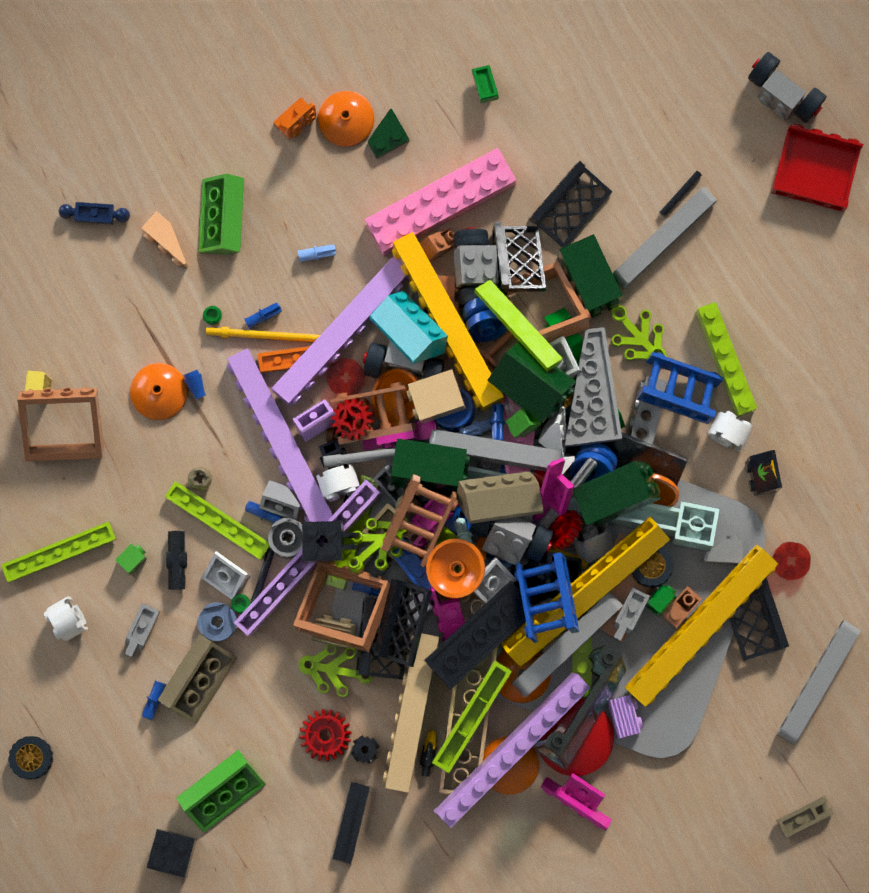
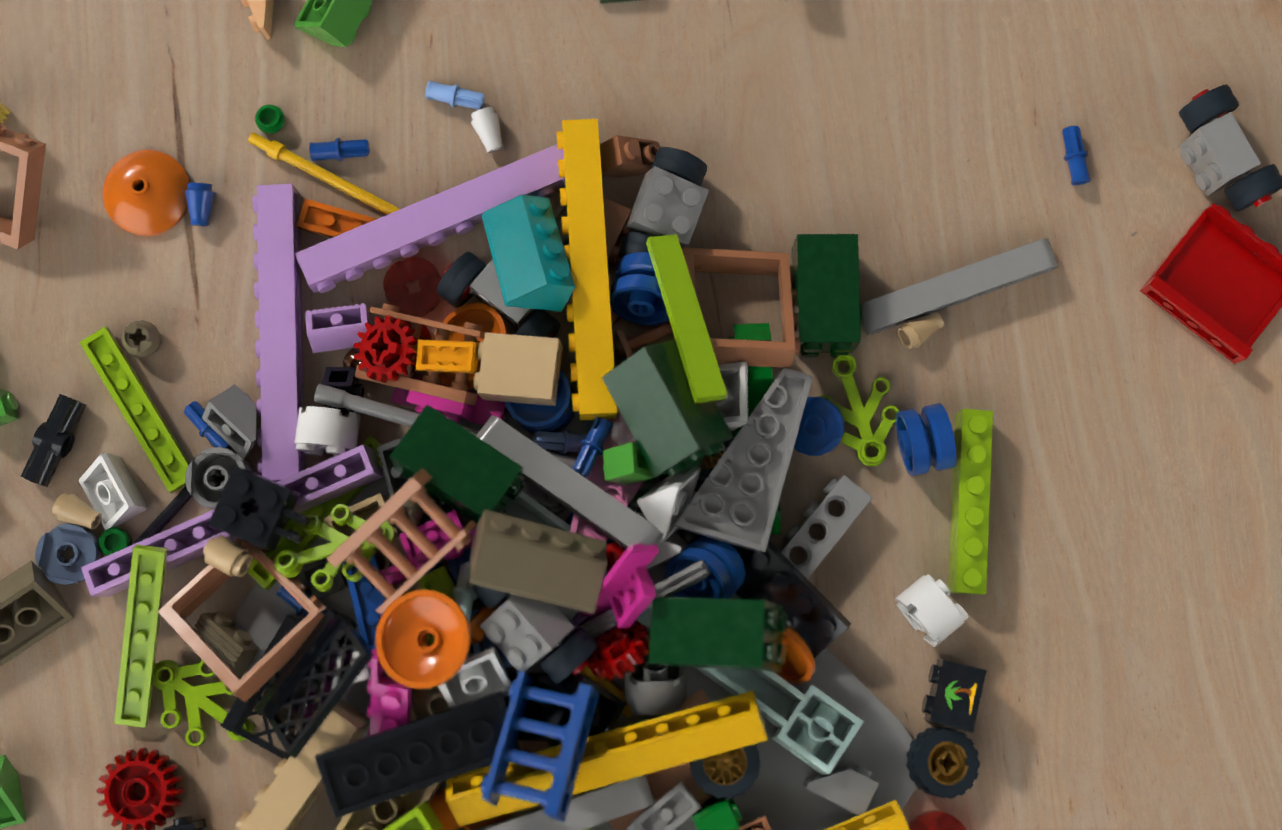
camera: 25 degrees right, 0 degrees up
bright pink brick [365,148,516,257] -> none
fence [492,222,546,296] -> none
black fence [528,161,612,248] -> none
blue fence [637,352,724,424] -> none
black bar [659,171,702,217] -> none
none -> tan cone [52,493,102,530]
none -> lime plate [114,544,168,728]
none -> tan brick [203,535,253,578]
none -> light orange plate [416,339,479,374]
none -> white cone [470,107,504,153]
none -> blue tile [794,397,845,456]
none -> blue wheel [895,403,957,477]
none -> tan cone [897,312,944,349]
none -> black wheel [906,727,980,799]
none -> blue axle [1062,126,1091,186]

